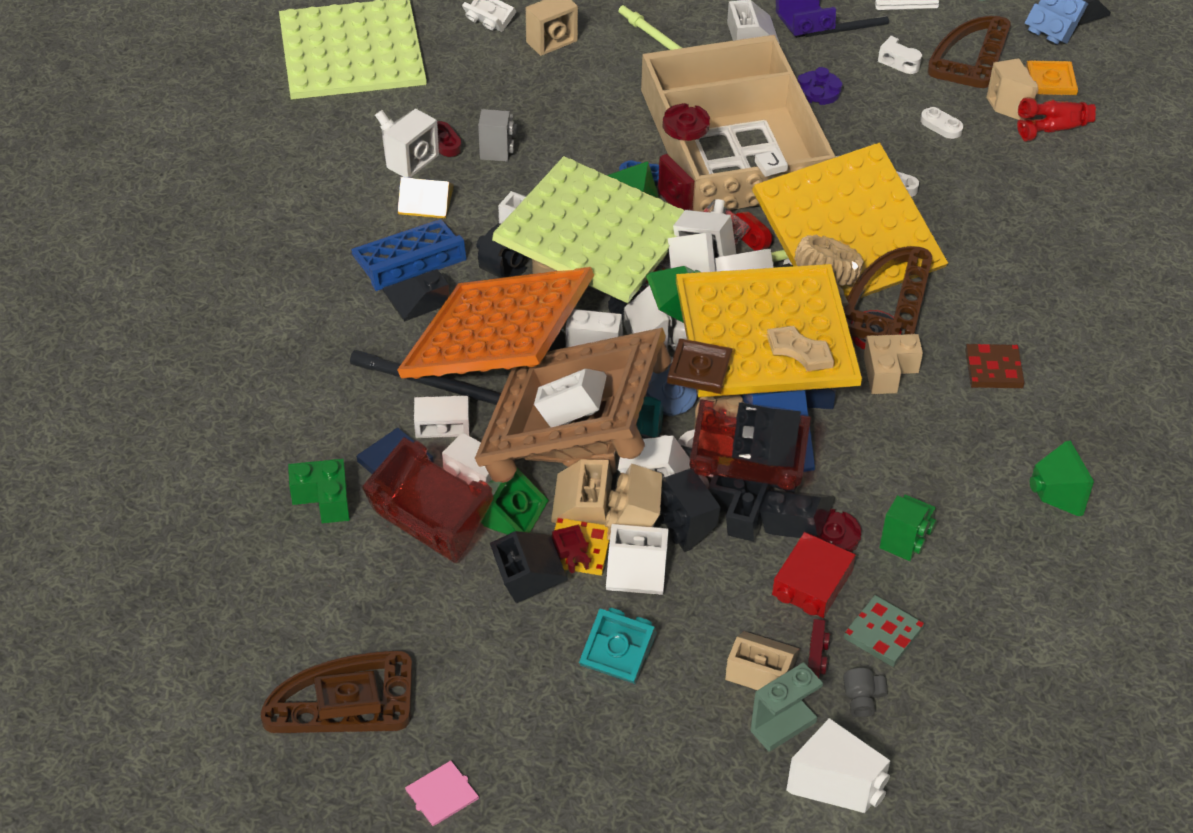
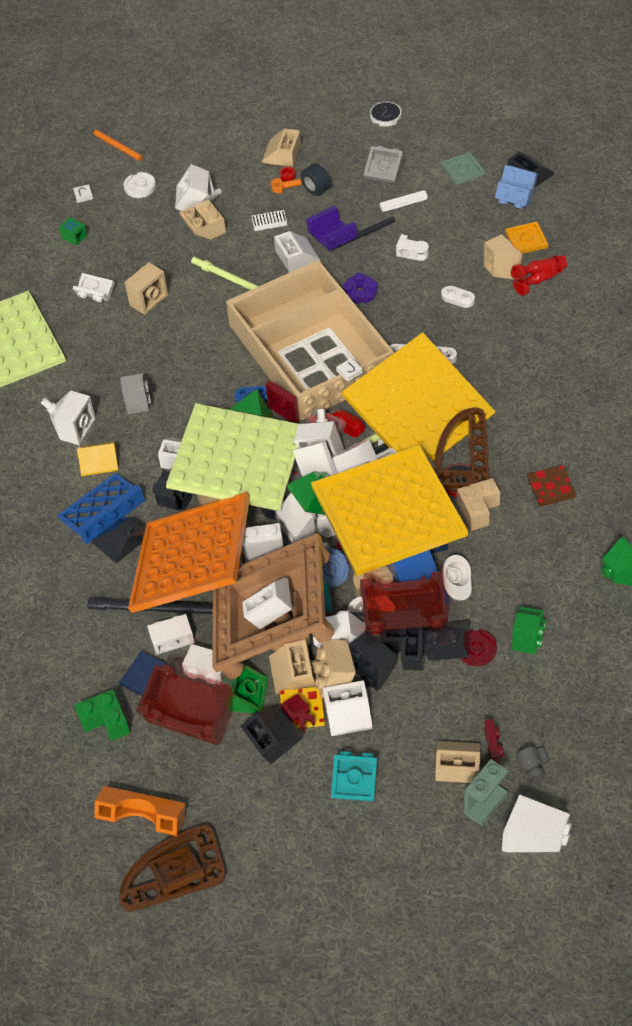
camera: 10 degrees left, 5 degrees up
bright pink piece [405,761,479,826] -> none
dark red plate [437,121,462,157] -> none
dark red tile [662,103,710,141] -> none
reddish brown tile [667,338,733,394] -> none
black slope [732,402,801,467] -> none
tan tile [766,326,834,371] -> none
red brick [772,532,856,618] -> none
tan gear [794,235,863,286] -> none
sand green tile [843,595,925,667] -> none
reddish brown beam [927,16,1011,88] -> none
none -> orange arch [95,786,185,836]
none -> white piece [440,555,472,600]

